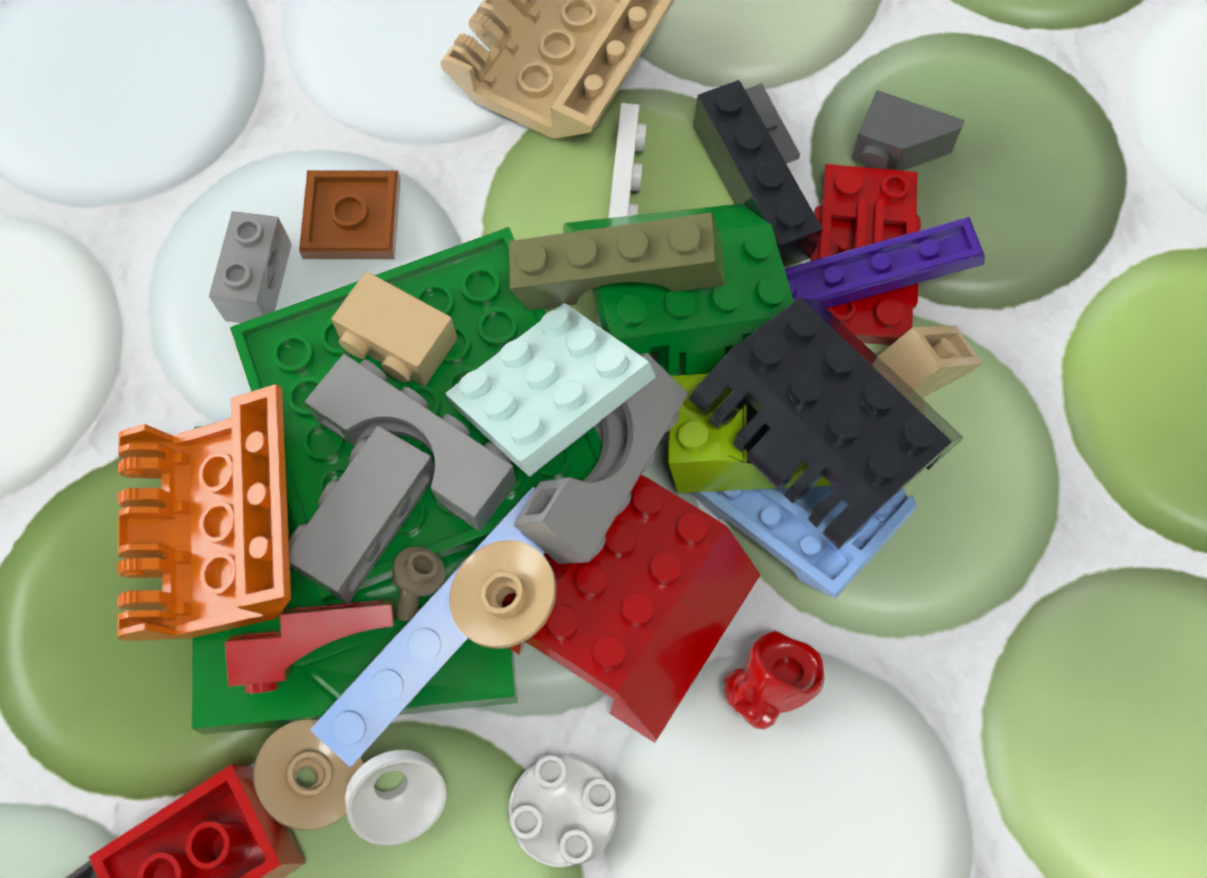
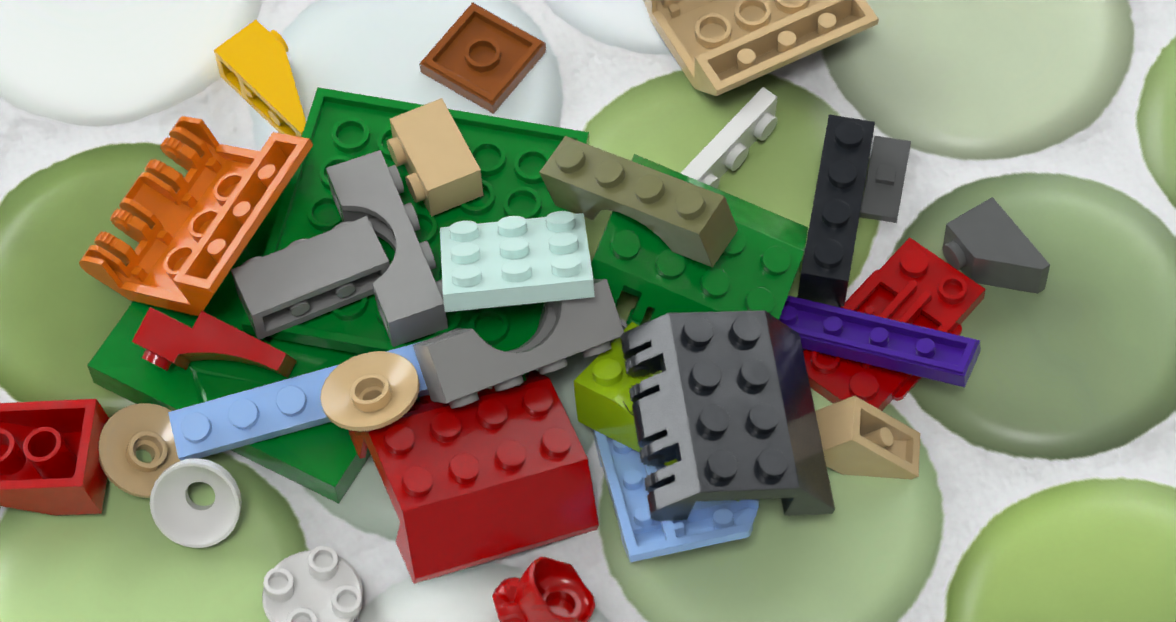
camera: 35 degrees right, 10 degrees down
light grey brick [209,211,292,323] -> none
dark tan plate [392,546,446,622] -> none
none -> yellow slope [214,20,306,137]

